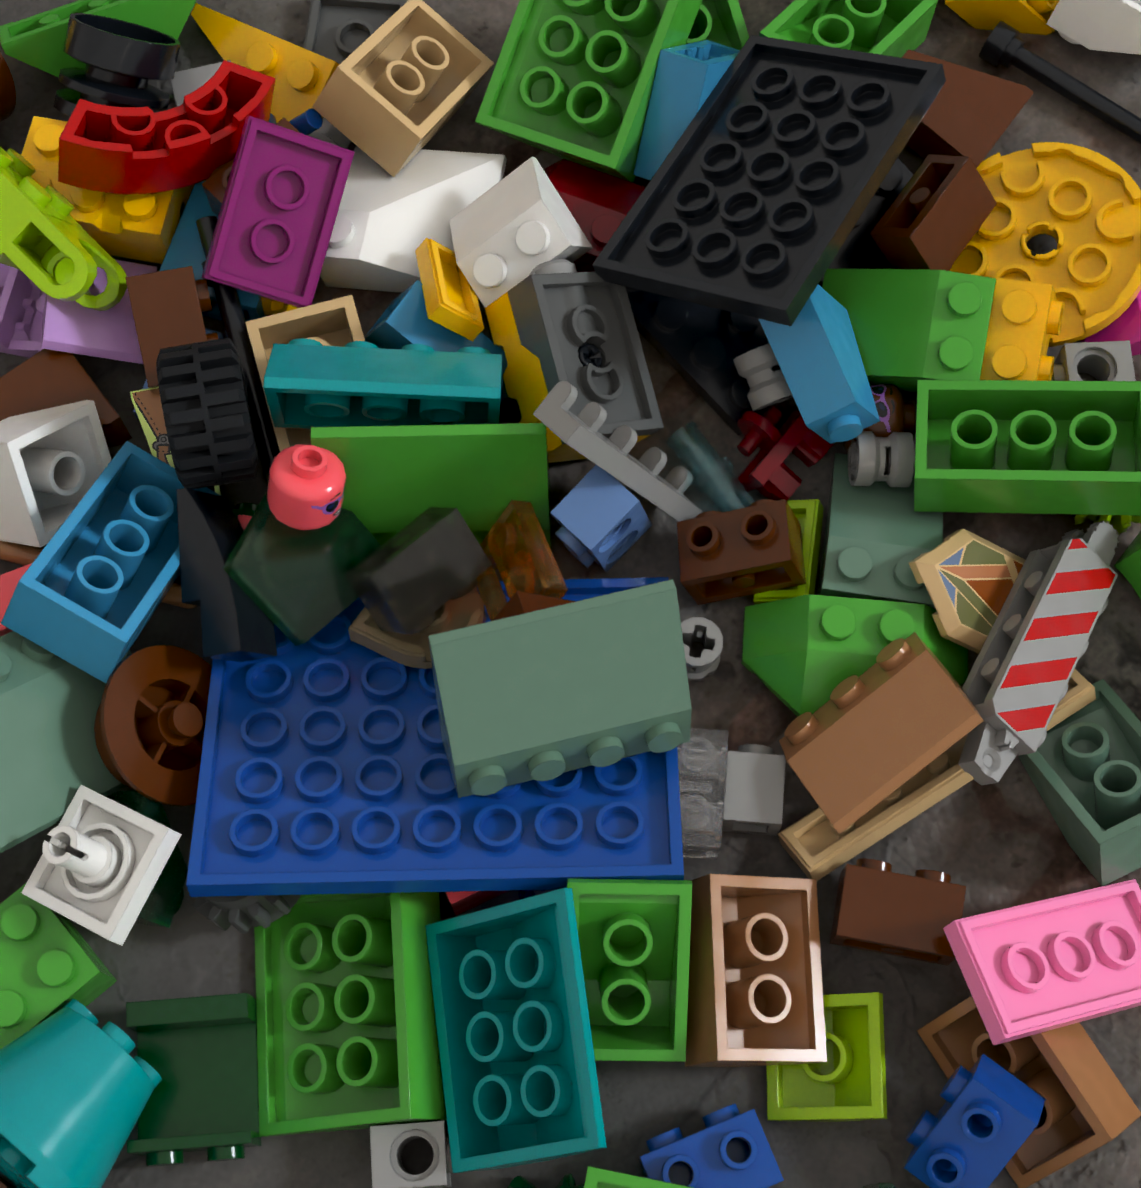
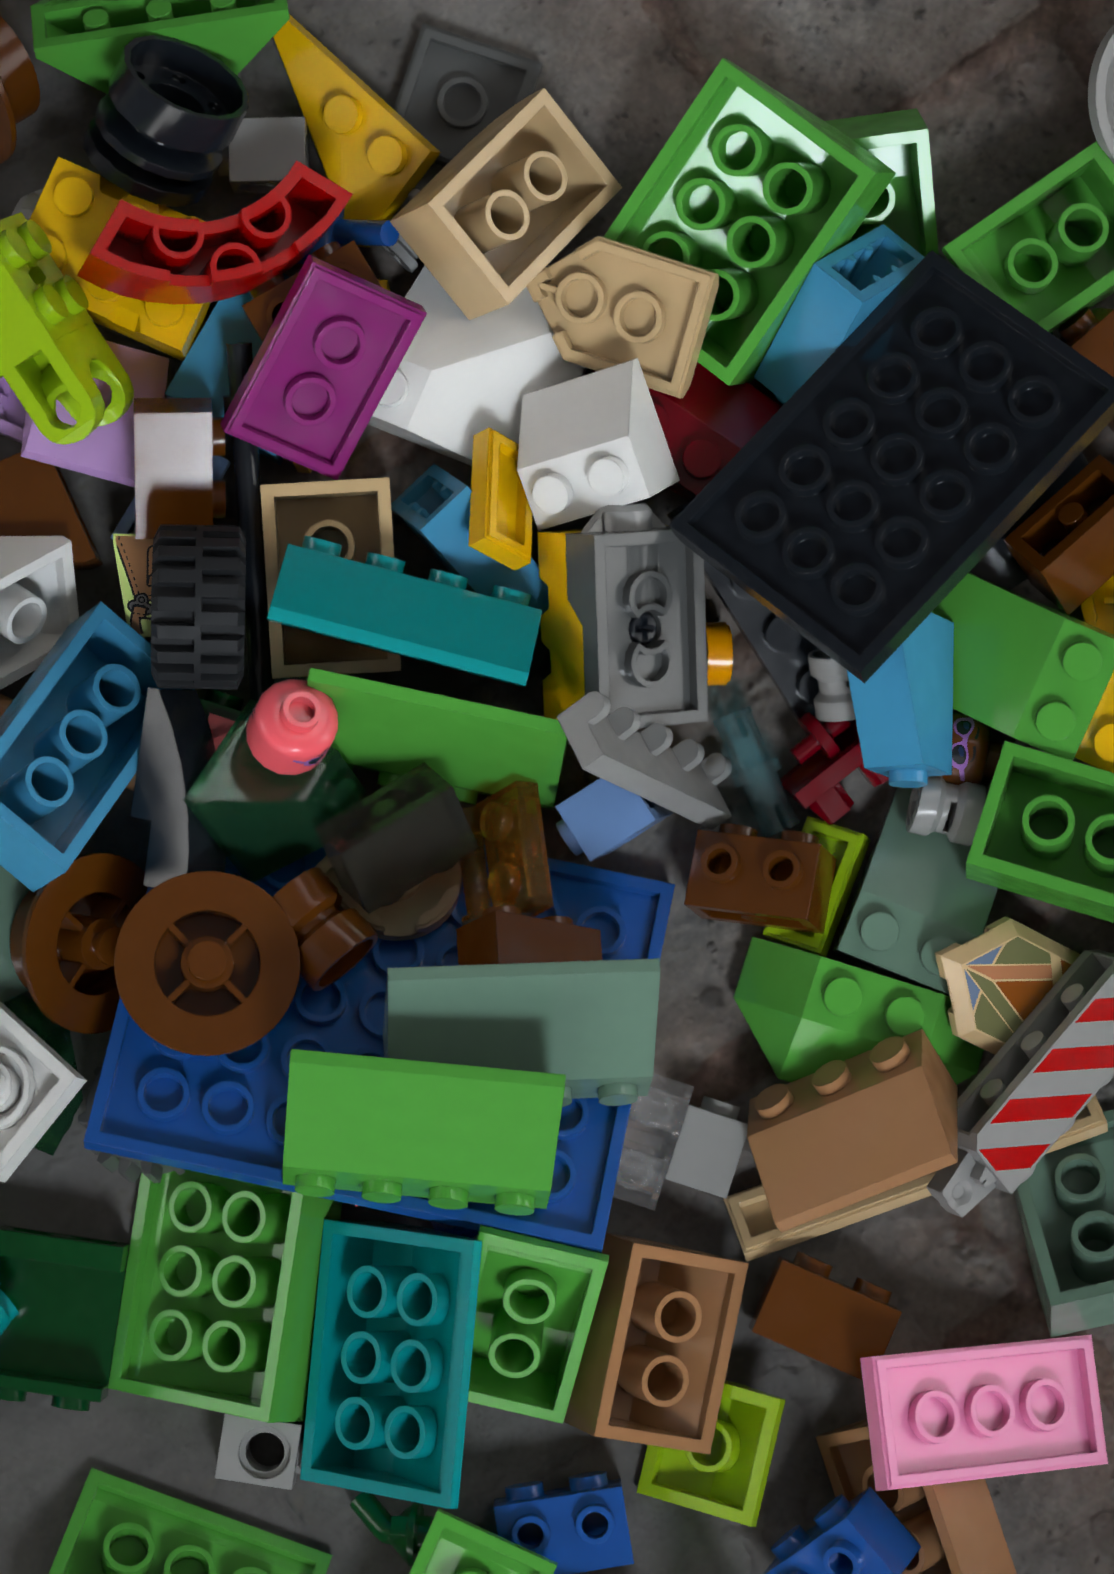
camera: 10 degrees right, 15 degrees up
light grey bush [681,617,723,681] -> none
none -> reddish brown wheel [114,871,300,1056]
none -> reddish brown wheel [273,867,378,991]
none -> bright green slope [283,1049,566,1216]
none -> tan tile [526,236,719,399]
none -> light orange tile [706,622,733,686]

